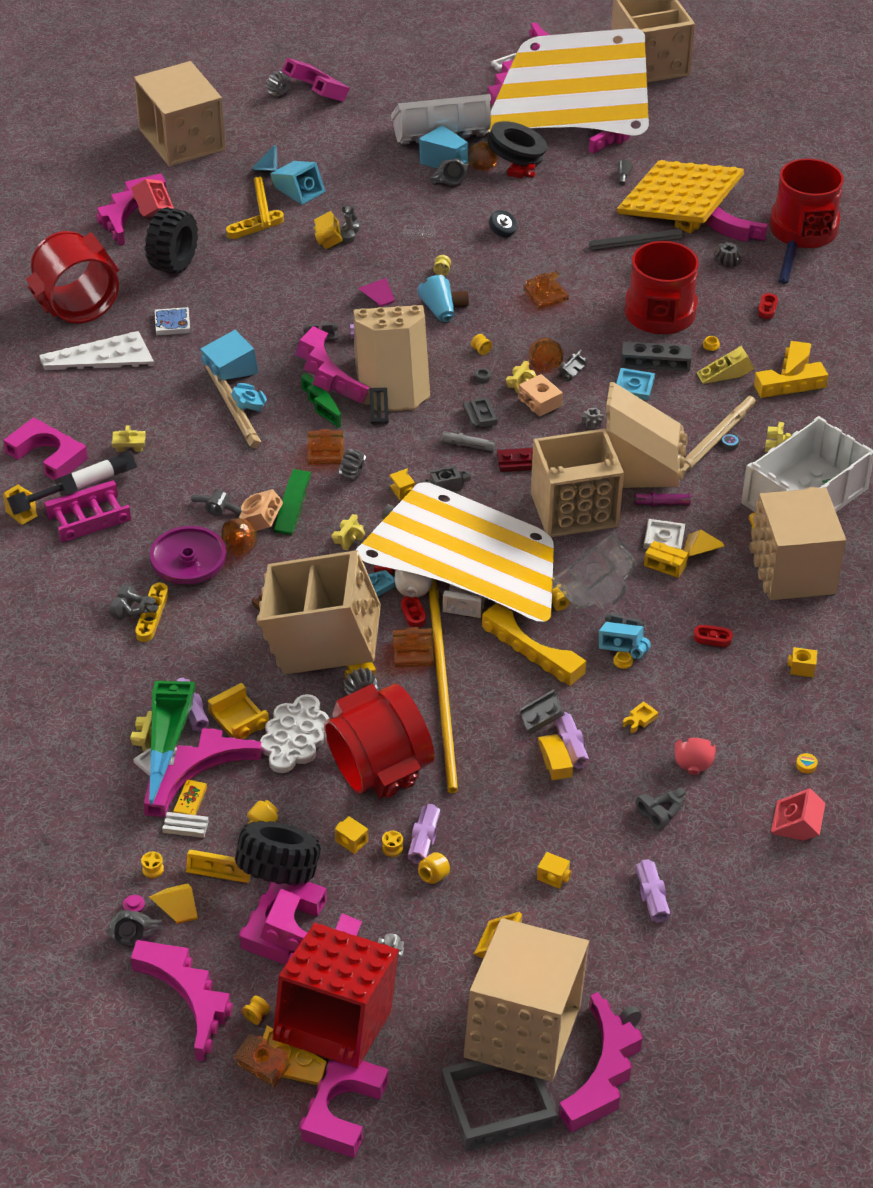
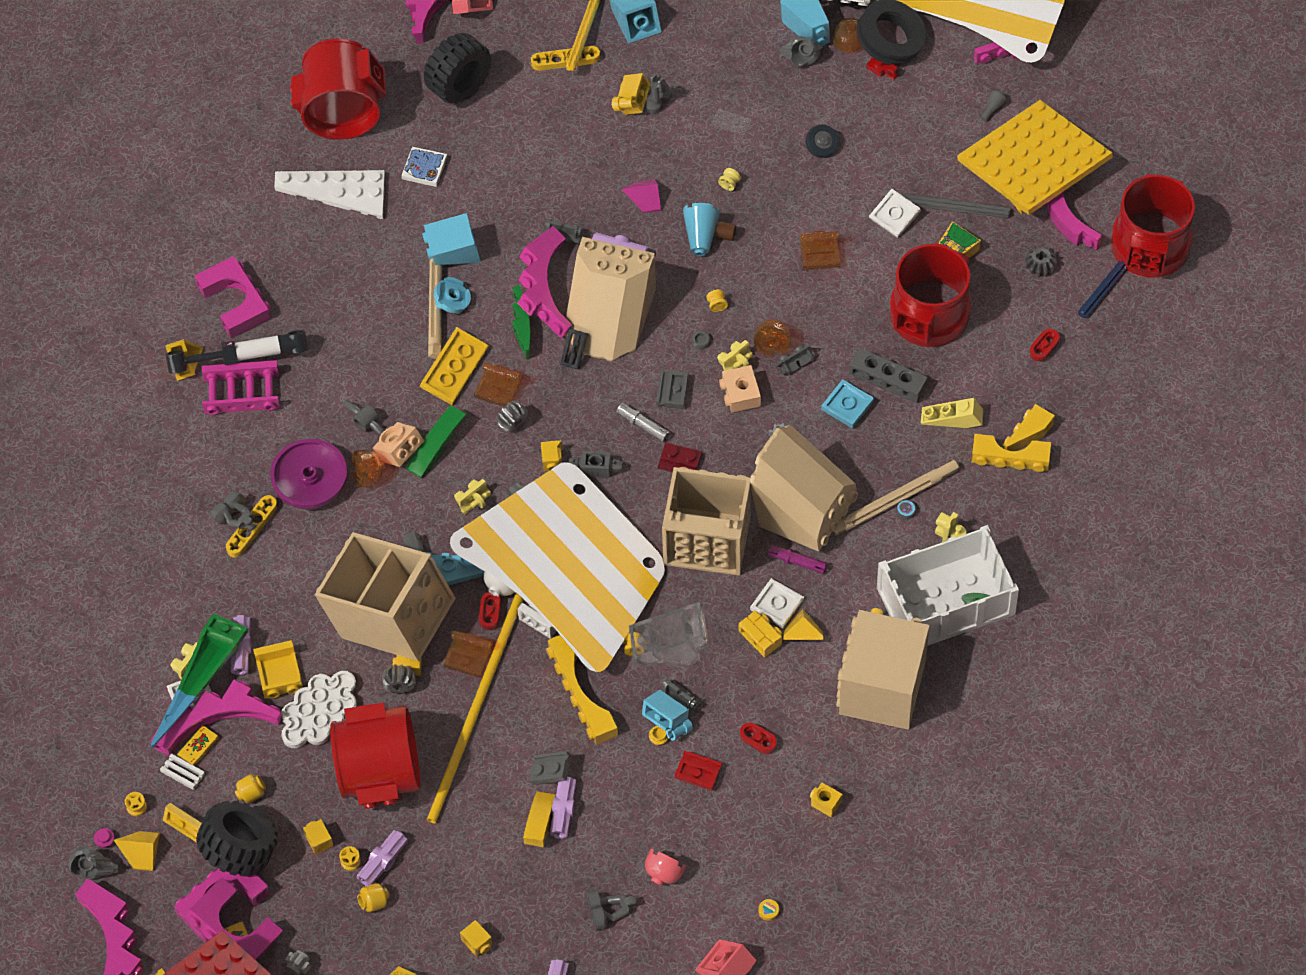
camera: 25 degrees right, 15 degrees up
light yellow hips [112,425,146,452] -> none
yellow plate [623,701,658,733] -> none
yellow plate [703,336,720,351] -> none
none -> yellow tile [419,327,489,405]
none -> red plate [674,750,722,791]
none -> white tile [869,189,921,238]

